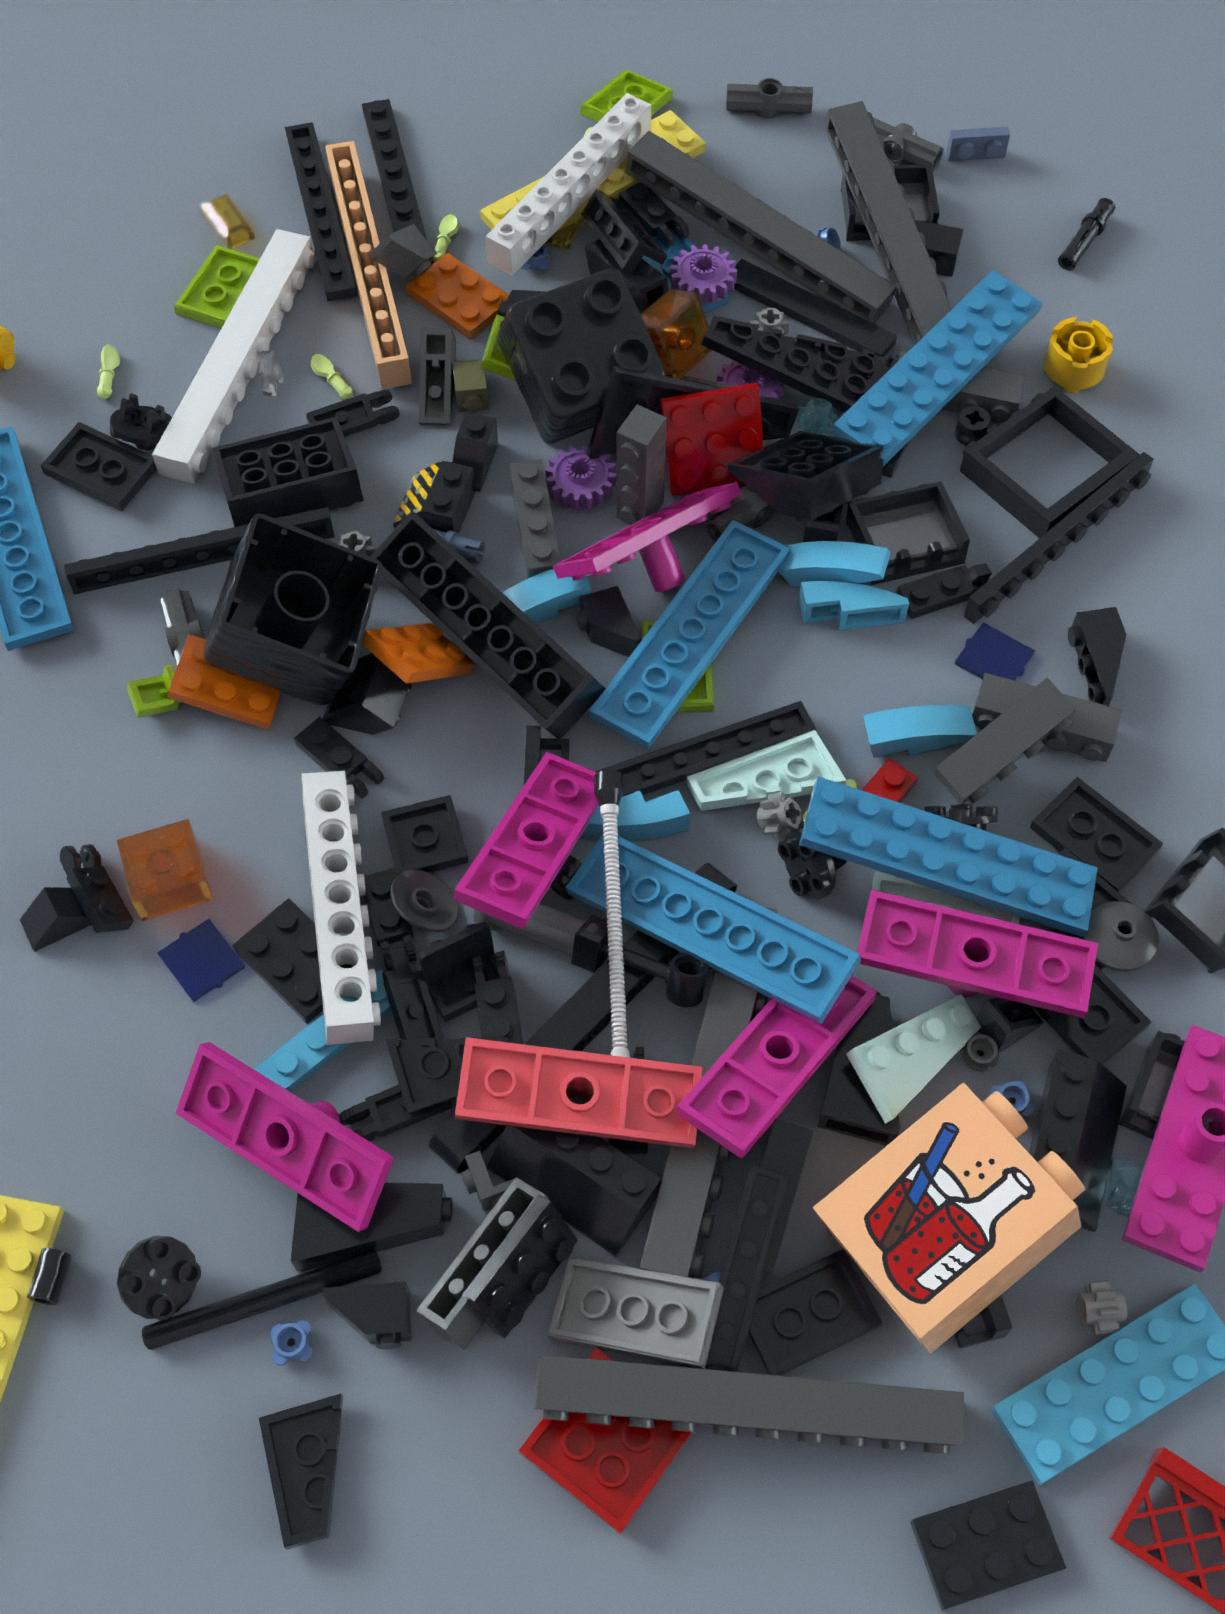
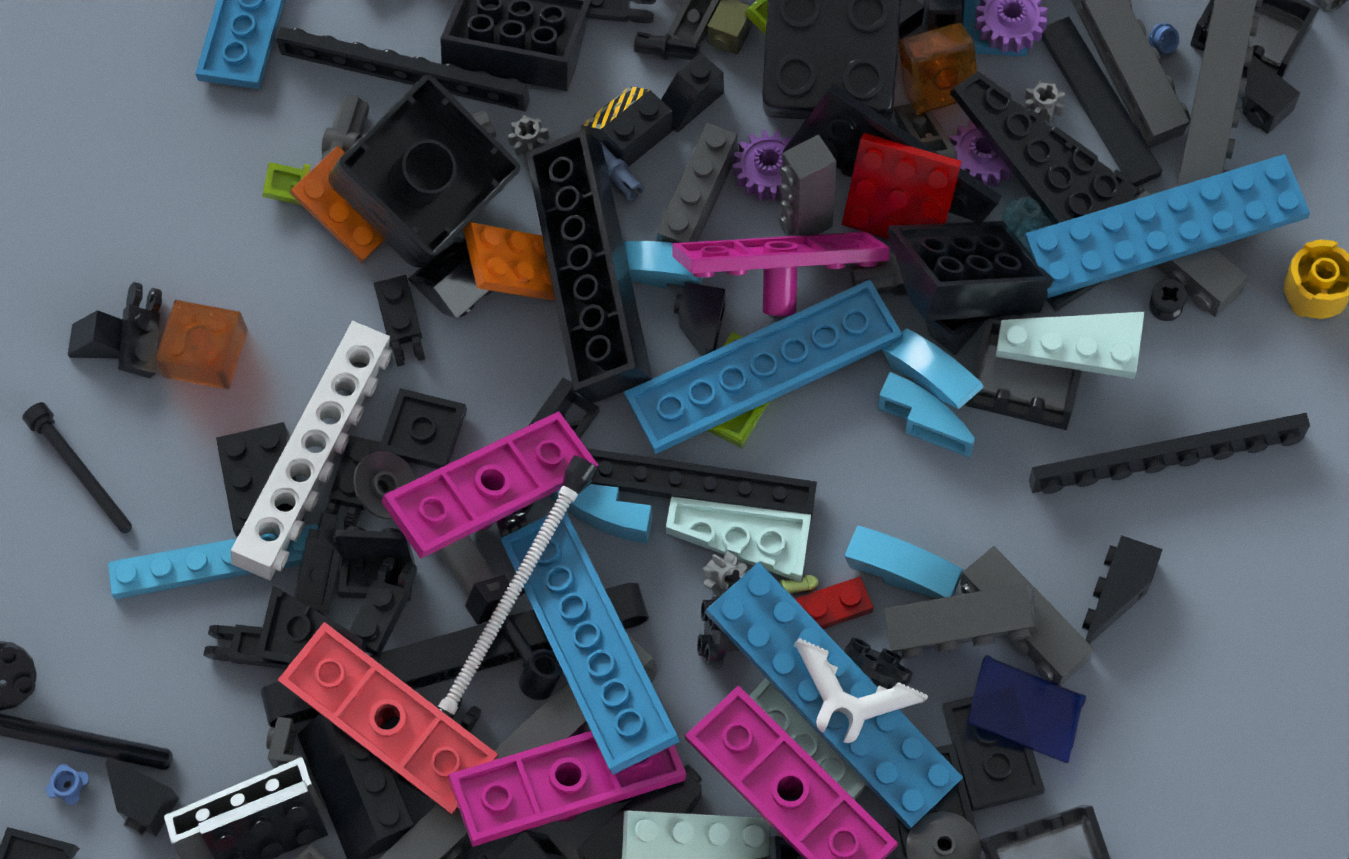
camera: 35 degrees right, 5 degrees up
clear blue piece [157,919,245,1003] -> none
dark pink plate [175,1042,394,1232] -> none
black slope [290,1183,453,1271] -> none
black hinge [896,563,992,619] -> none
clear blue piece [954,622,1035,681] -> none
black window [960,386,1140,539] -> none
none -> black piece [22,402,132,533]
none -> black axle [634,32,700,60]
none -> white piece [793,638,928,743]
none -> clear blue piece [967,655,1086,763]
none -> light aqua wing [996,312,1144,379]

